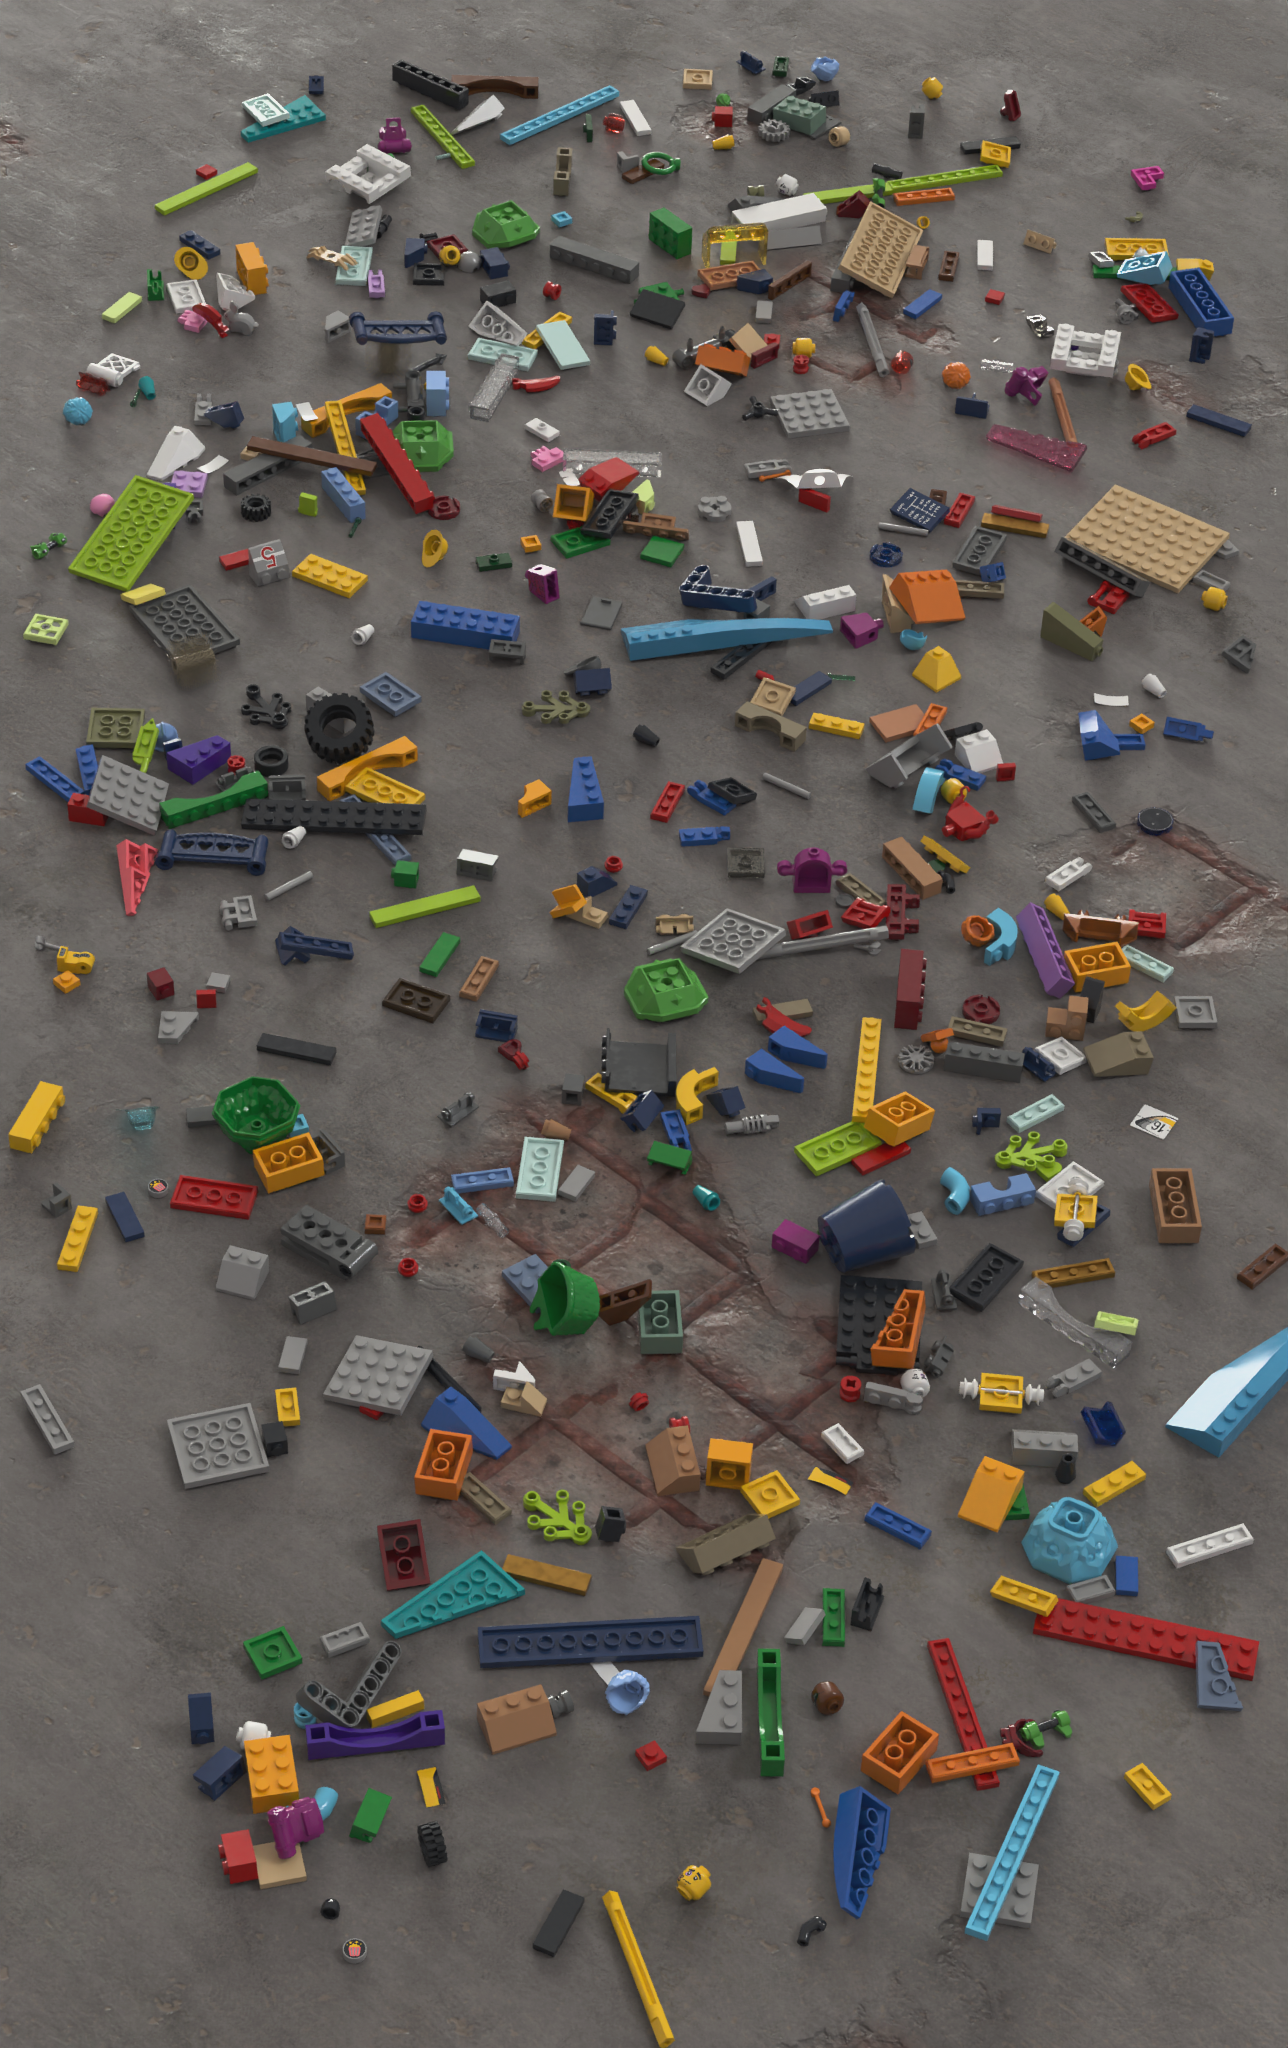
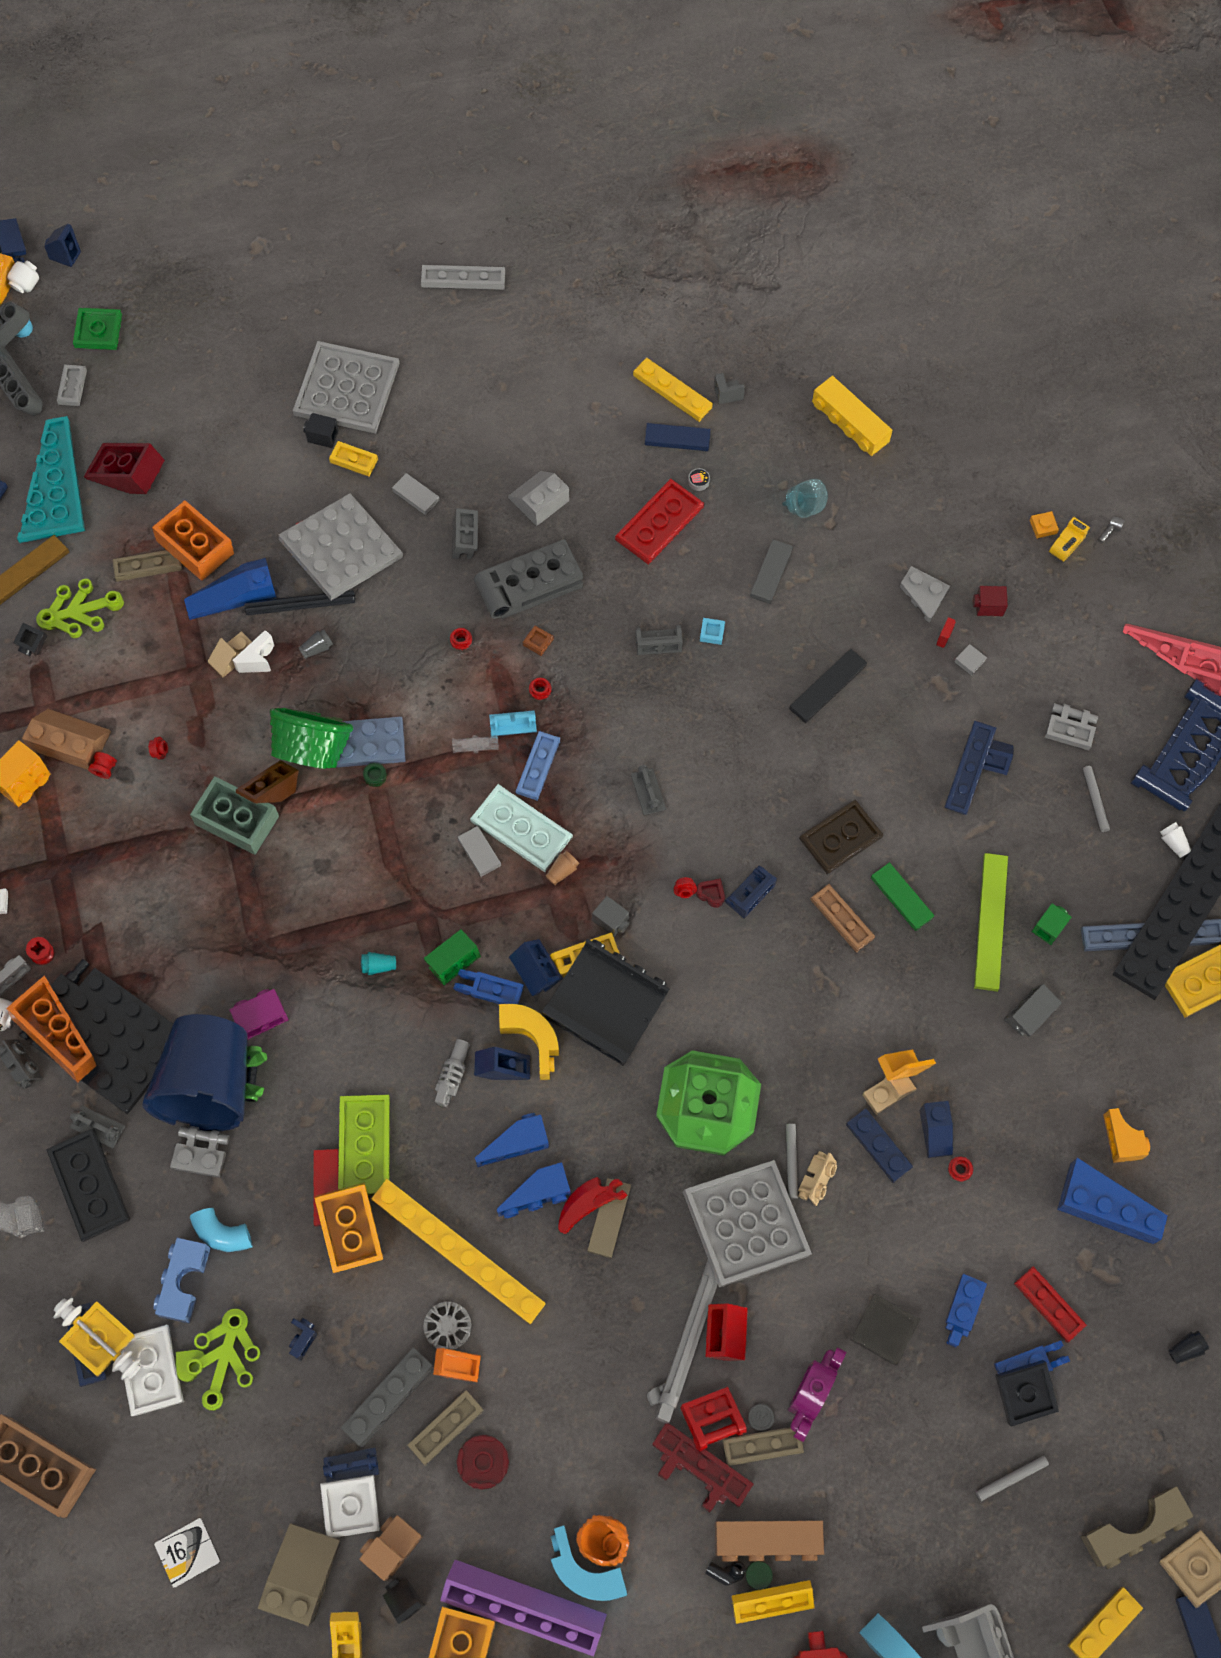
camera: 120 degrees right, 25 degrees up
green rock [212,1076,301,1154] -> none
light orange brick [253,1132,324,1193] -> none
dark red brick [894,949,927,1030] -> none
light aqua tile [1006,1094,1065,1133] -> none
pearl gold tile [1031,1258,1115,1290] -> none

